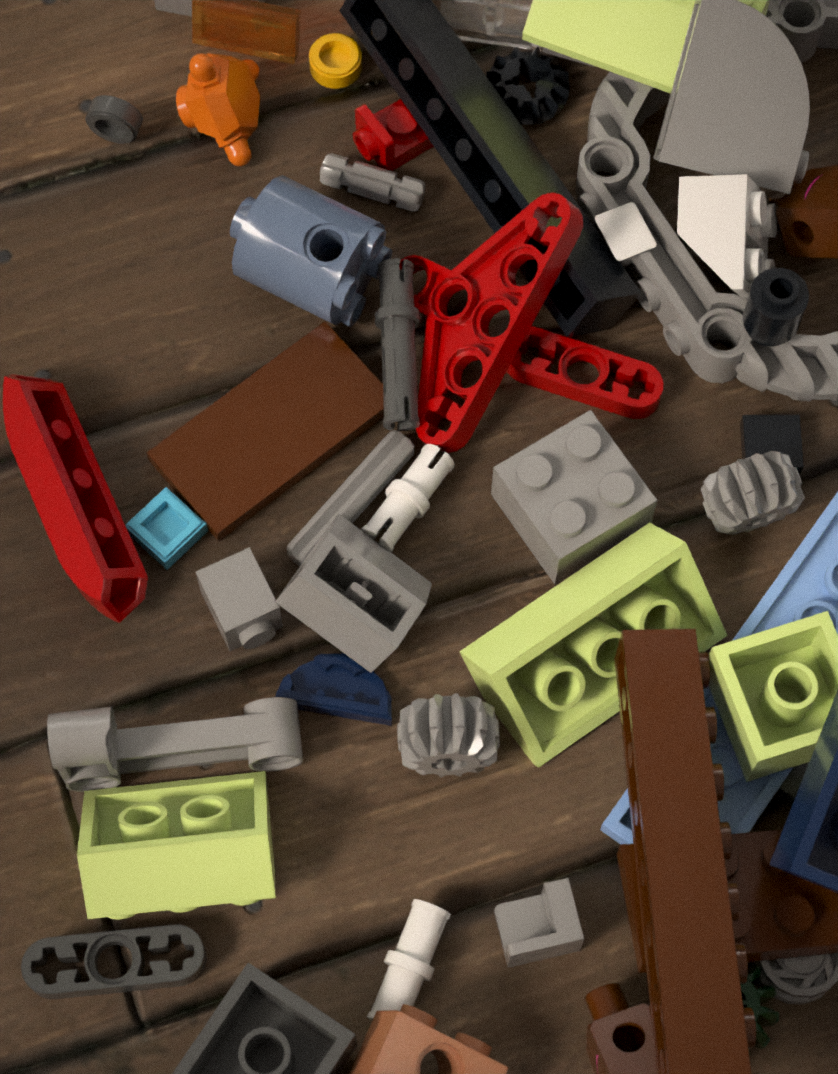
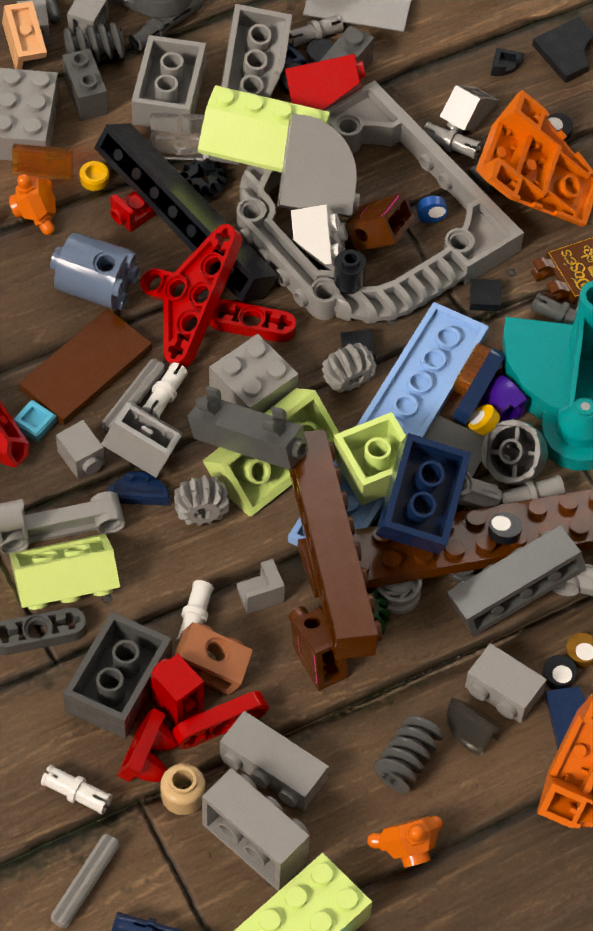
camera: 10 degrees left, 10 degrees down
light grey axle [320,153,425,211] -> none
dark grey pin [375,258,420,431] -> none
white sticker [595,202,657,261] -> none
none -> dark grey brick [187,386,308,470]

